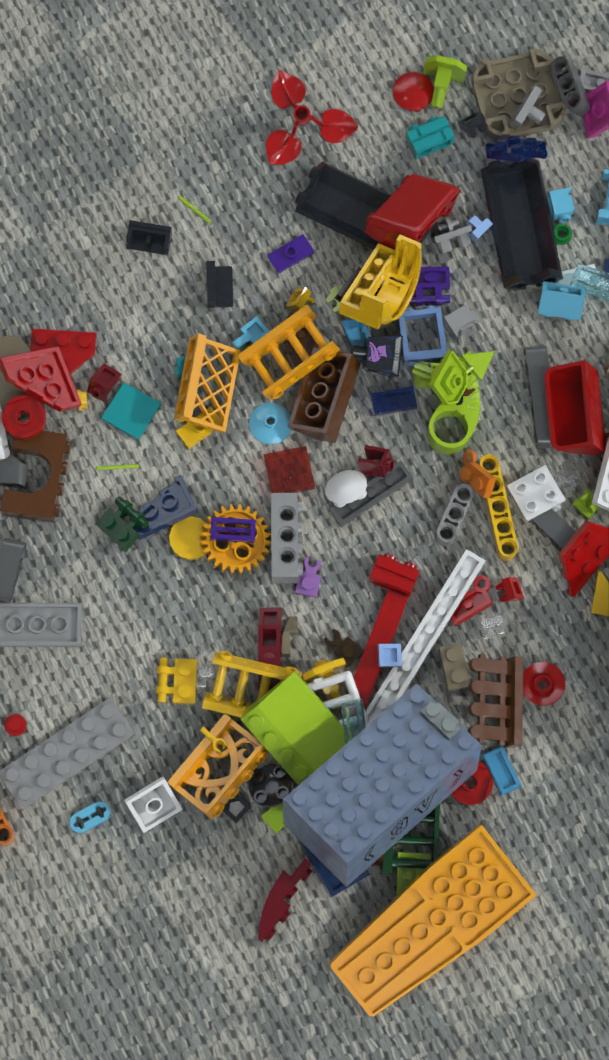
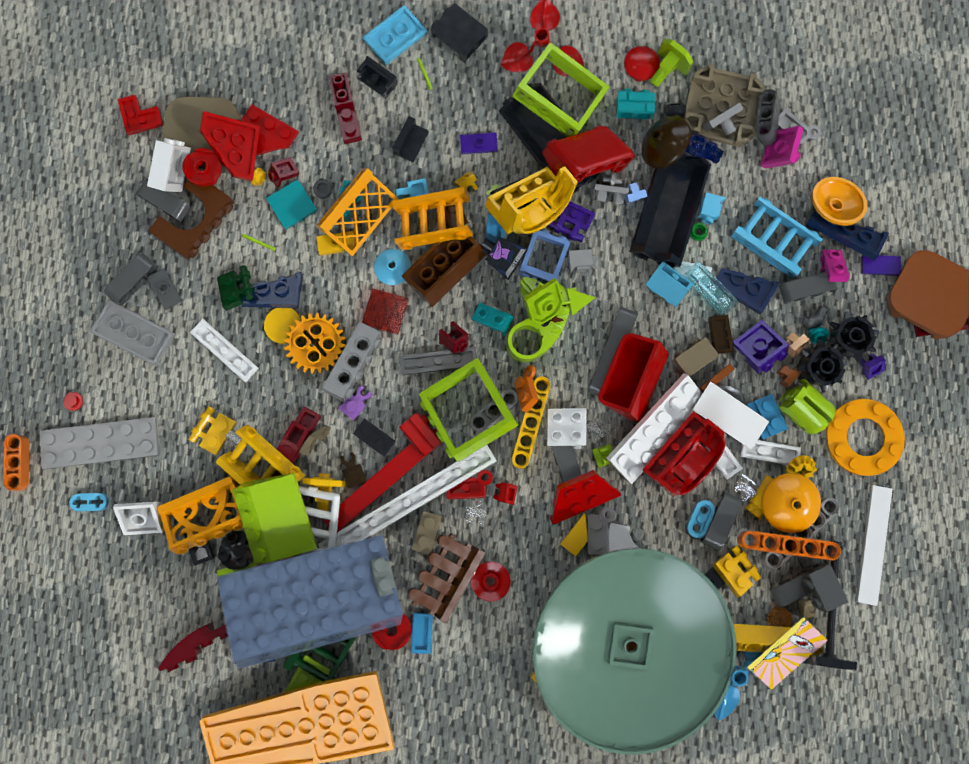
camera: 30 degrees right, 5 degrees up
yellow hand [200,726,228,754] -> none
dark purple tile [210,517,256,543] -> none
white dish [325,470,367,508] -> none
clear light blue tile [341,699,366,745] -> none
clear blue plate [370,386,417,416] -> none
light blue tile [377,644,402,667] -> none
none -> dark grey plate [147,268,183,310]
none -> white tile [190,319,259,382]
none -> dark grey tile [313,180,332,199]
none -> dark red slope [328,72,362,145]
none -> black plate [353,418,396,457]
none -> medium azure tile [363,5,428,65]
none -> lime window [419,357,519,462]
none -> black panel [431,3,488,63]
none -> teal plate [471,302,514,336]
none -> lime window [512,42,610,137]
none -> dark brown dish [641,115,691,169]

